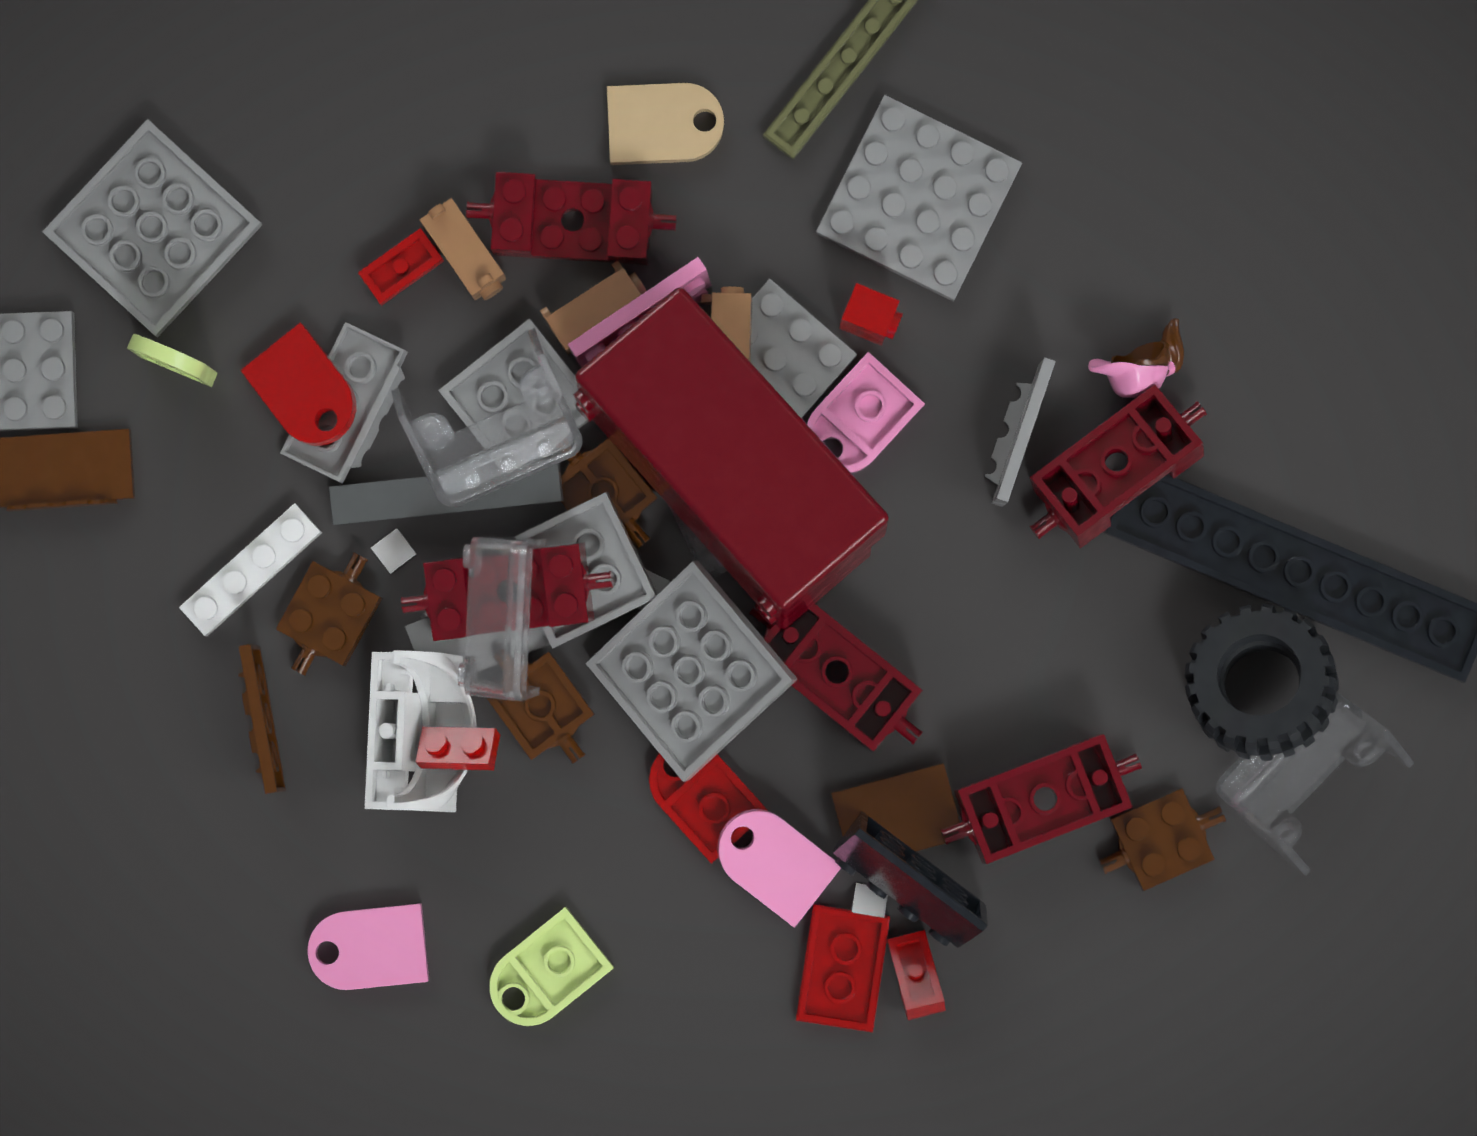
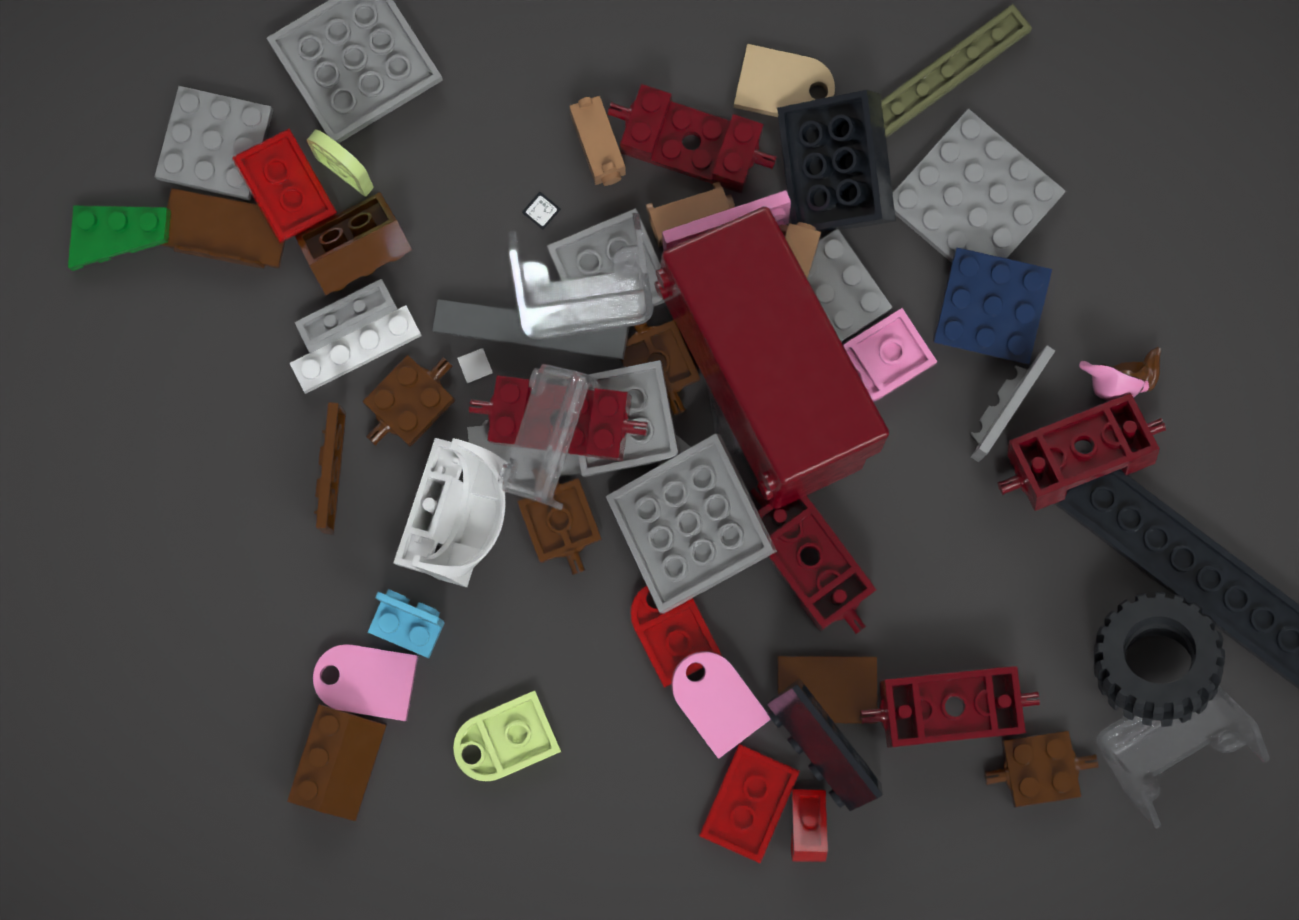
camera: 15 degrees right, 5 degrees down
red tile [240,322,357,446] -> none
light grey piece [280,322,408,484] -> none
red plate [358,228,444,306] -> none
plate [415,726,501,771] -> none
red brick [839,283,903,346] -> none
white sticker [852,883,888,918] -> none
none -> red tile [232,128,337,244]
none -> reddish brown slope [287,704,387,821]
none -> light grey plate [294,279,397,353]
none -> reddish brown slope [295,192,412,295]
none -> medium azure bracket [368,589,445,658]
none -> sticker [522,192,561,230]
none -> black slope [777,90,896,232]
none -> dark blue plate [933,247,1052,364]

